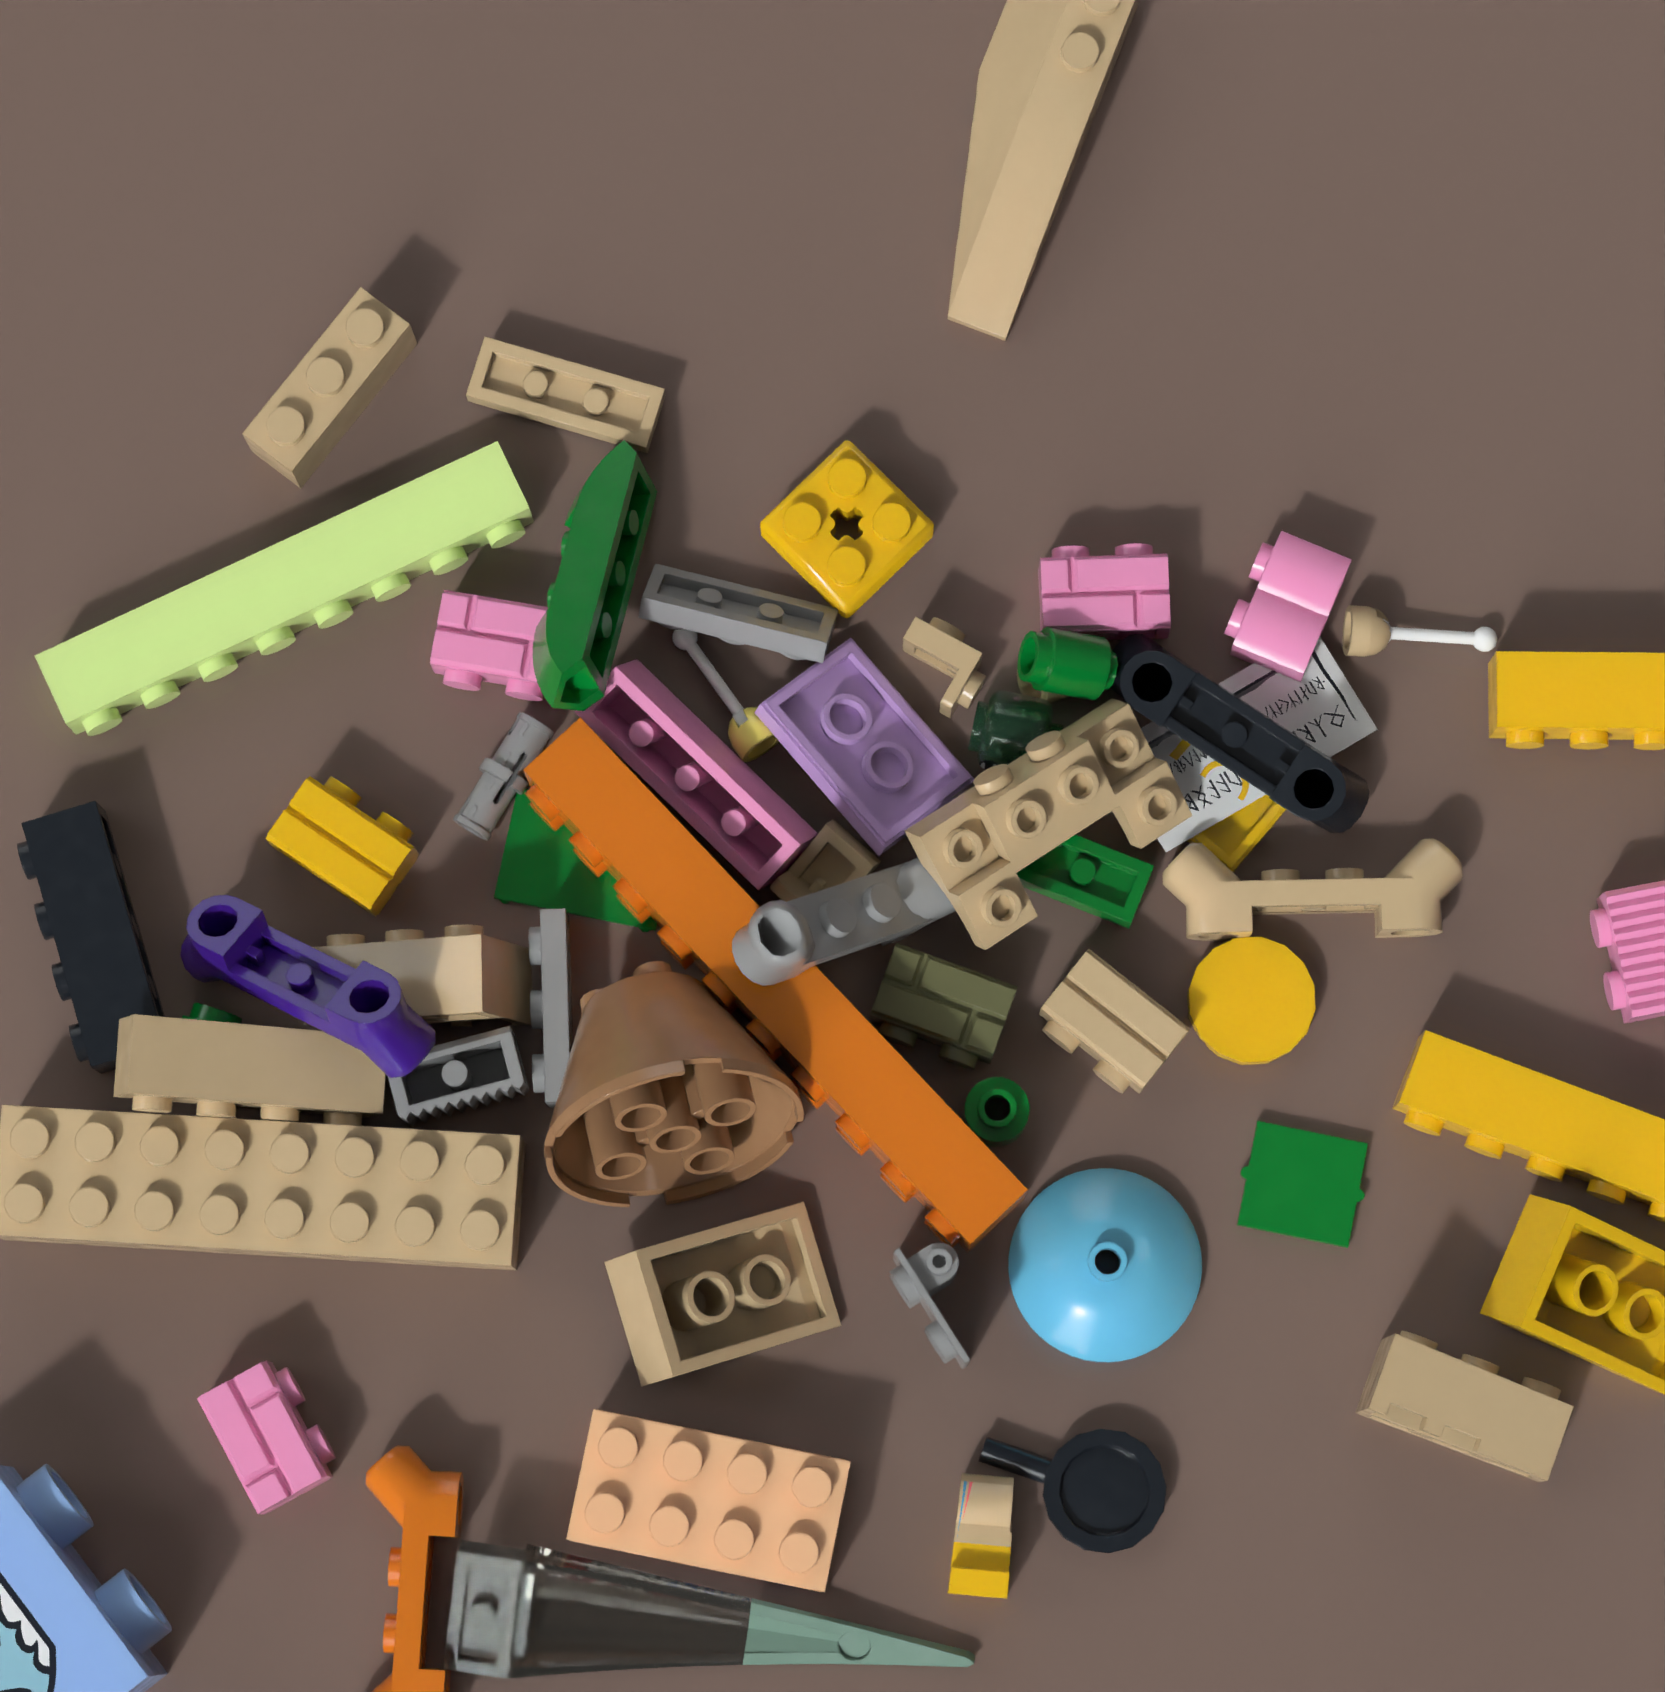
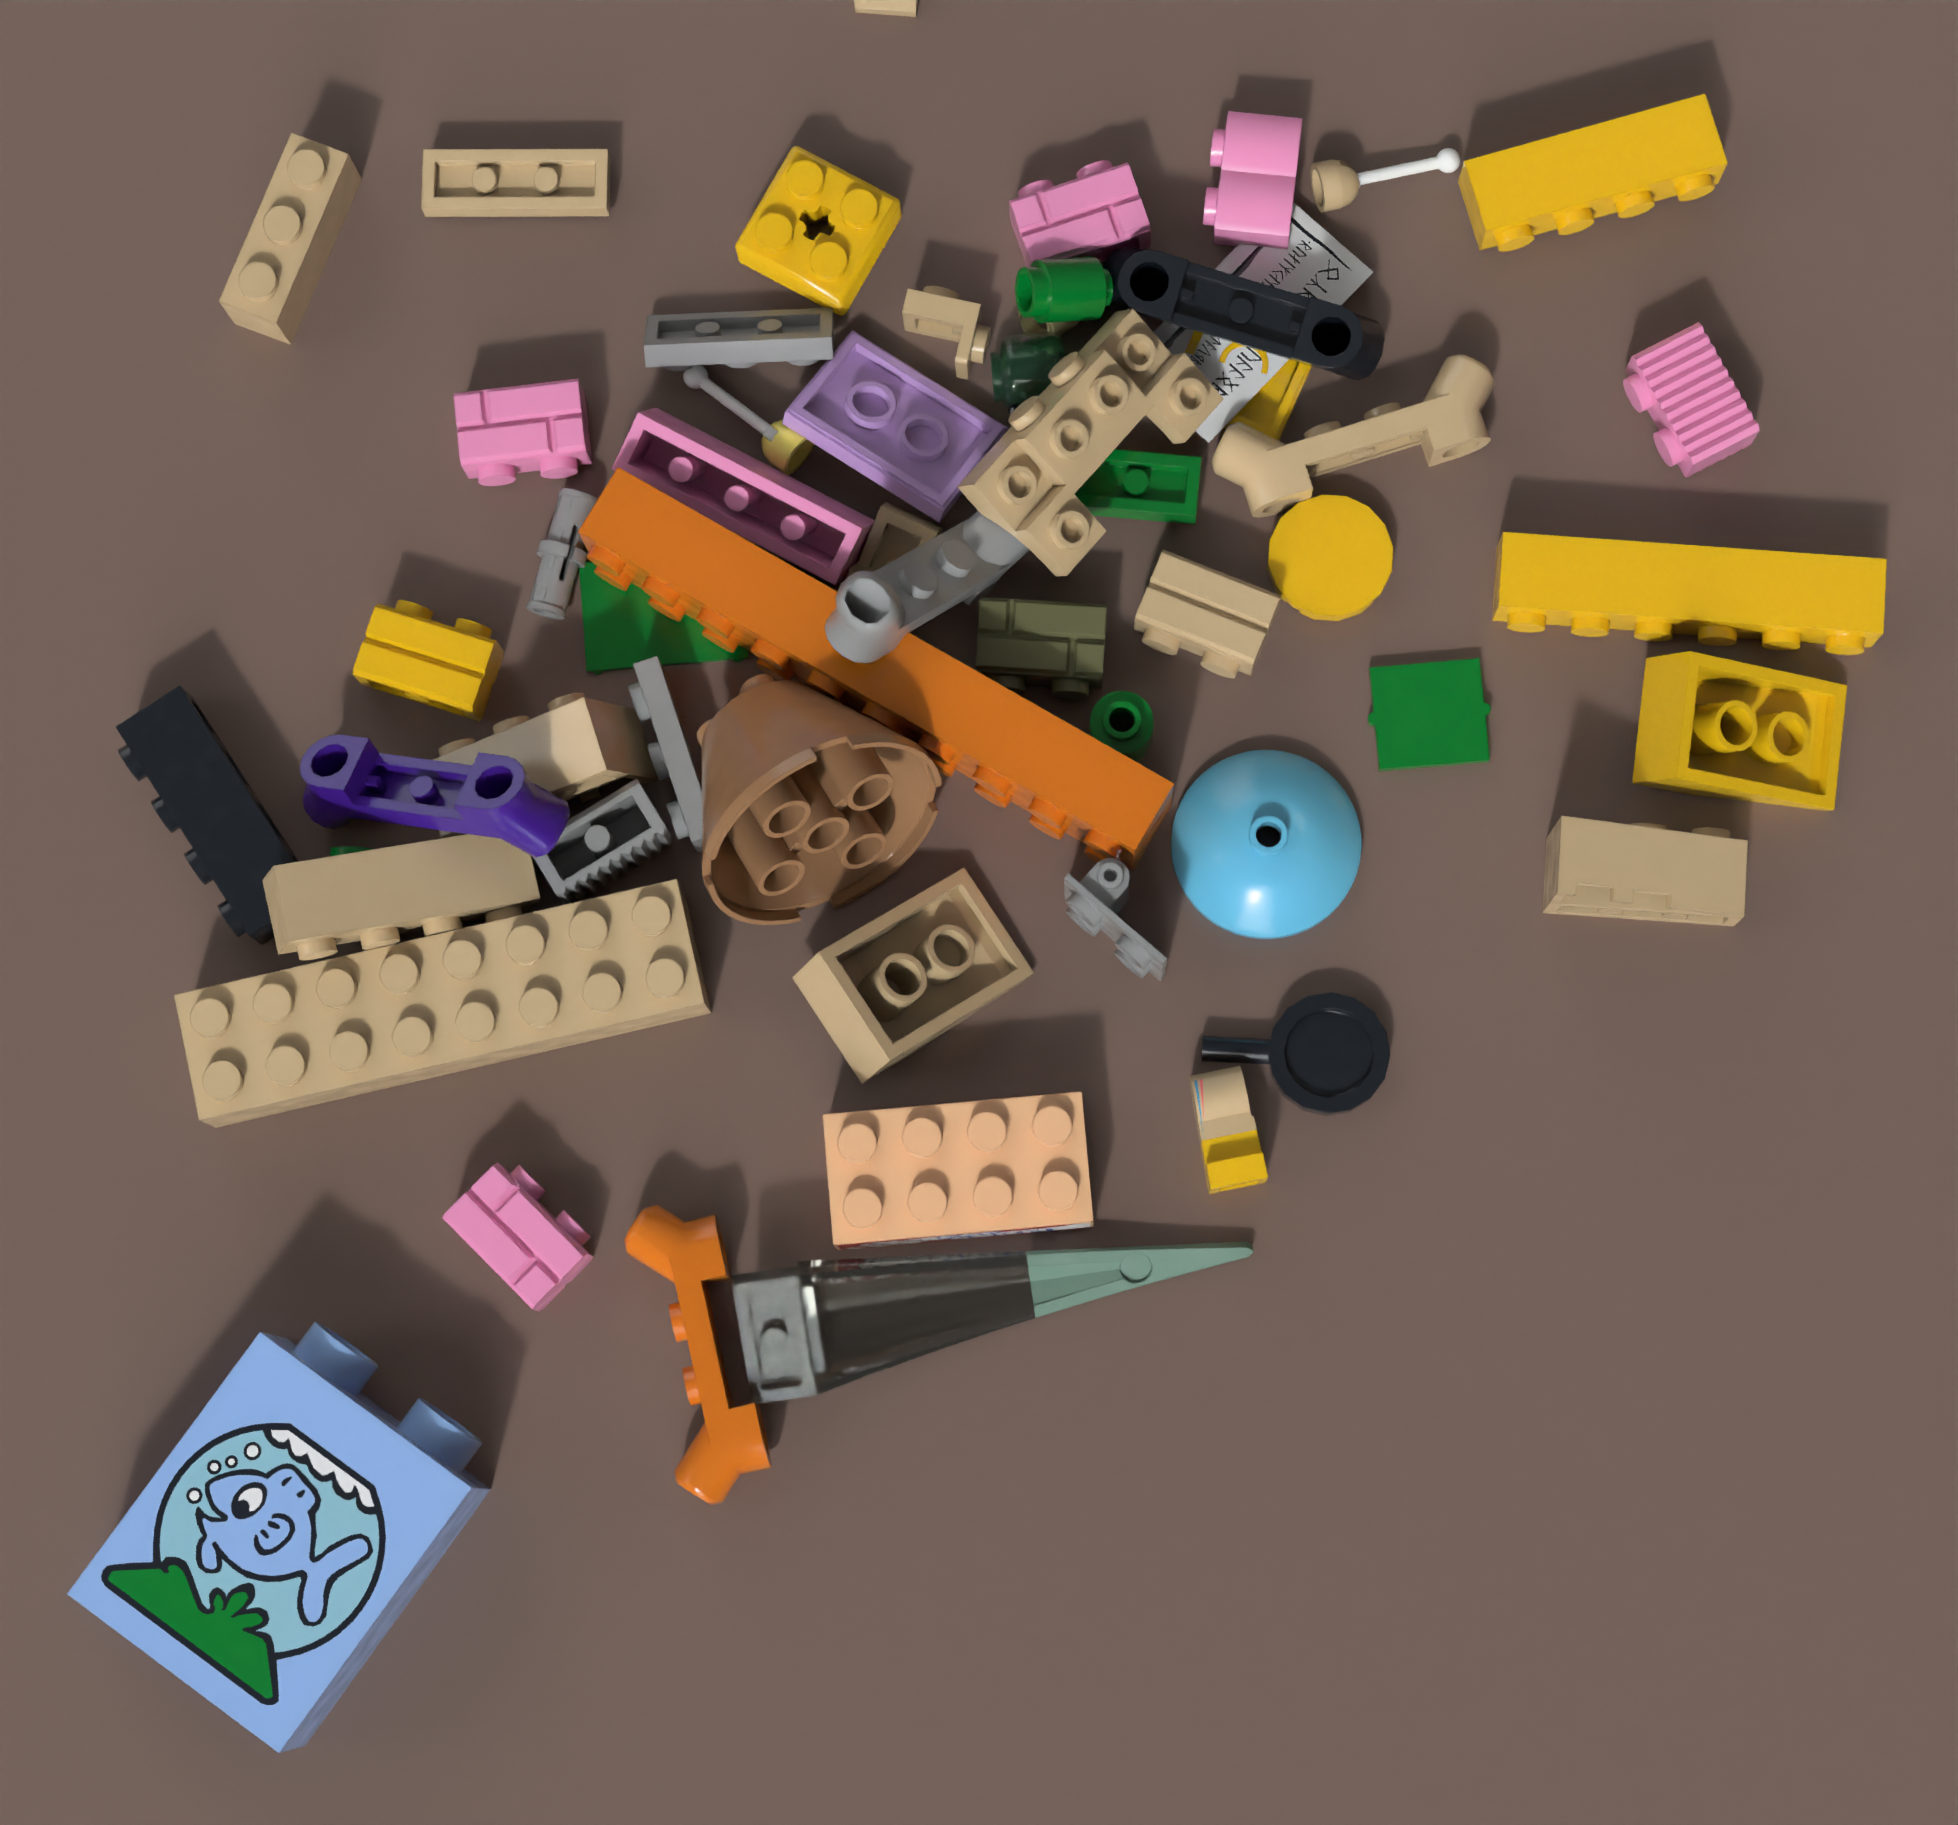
camera: 10 degrees left, 0 degrees up
yellowish green brick [34,441,534,736] -> none
green brick [533,440,657,711] -> none

